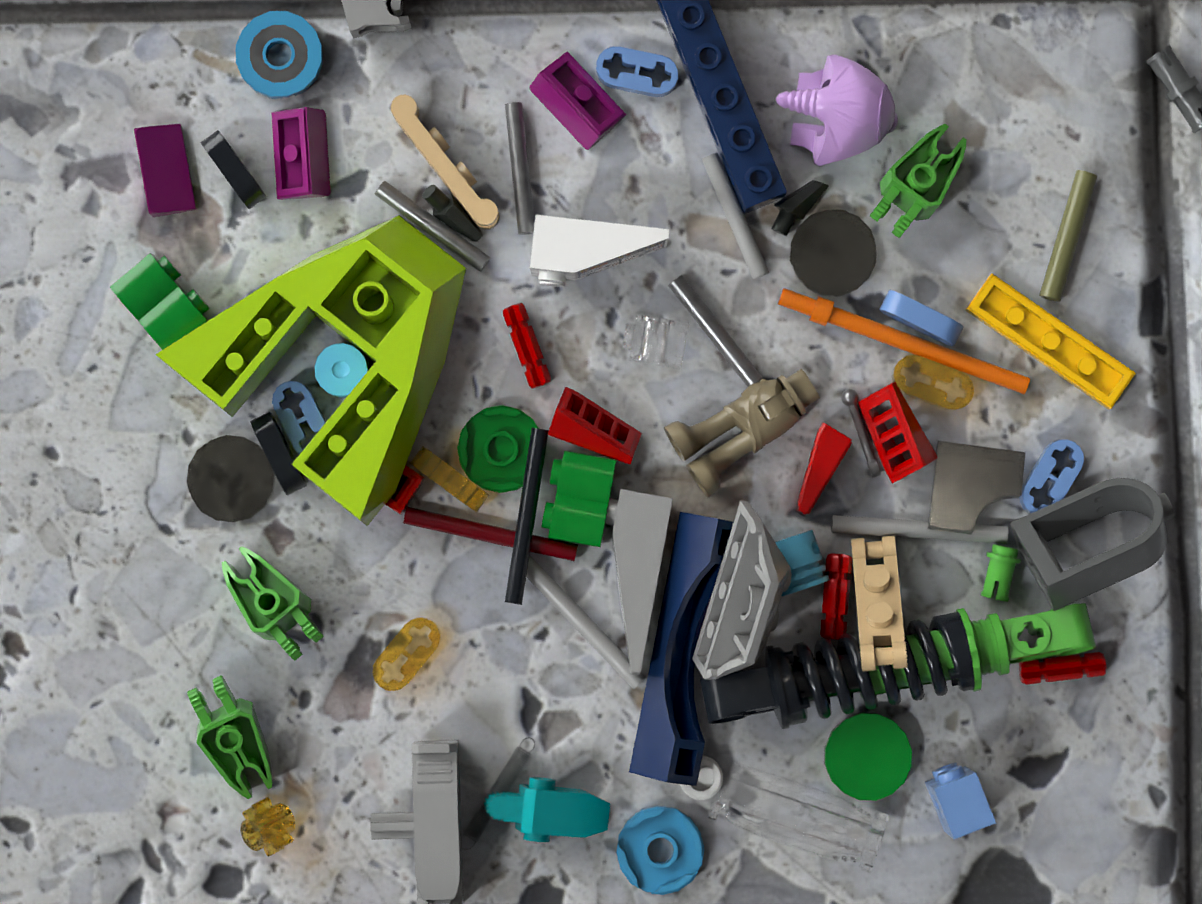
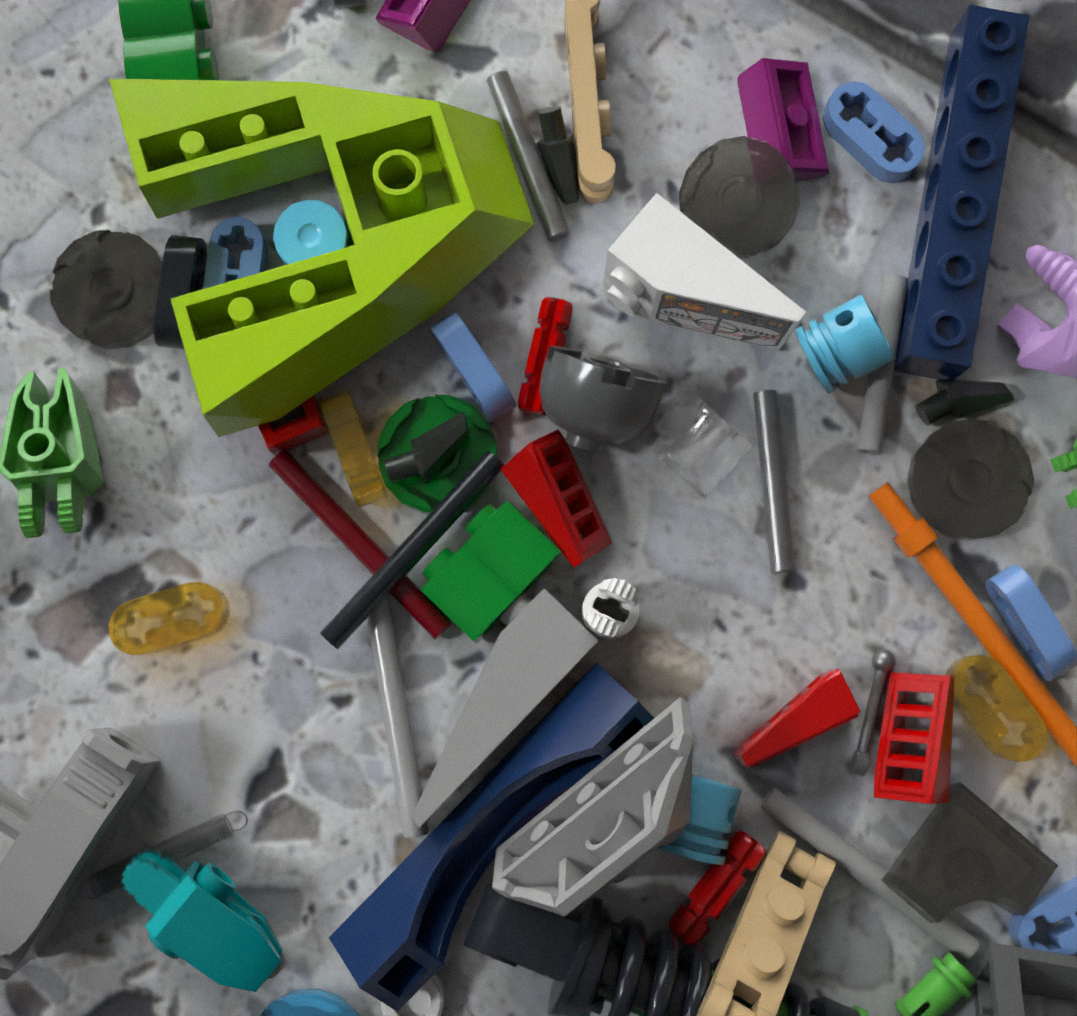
camera: 35 degrees right, 5 degrees down
flat silver bar [505,102,535,235] -> none
dark tan piece [664,369,820,498] -> none
none -> pearl dark grey bar [384,411,469,484]
none -> medium blue beam [429,311,517,422]
none -> dark grey cylinder [539,346,666,452]
none -> white hinge [581,578,639,640]
none -> clear smoke tile [679,136,800,259]
none -> medium azure piece [795,294,896,394]

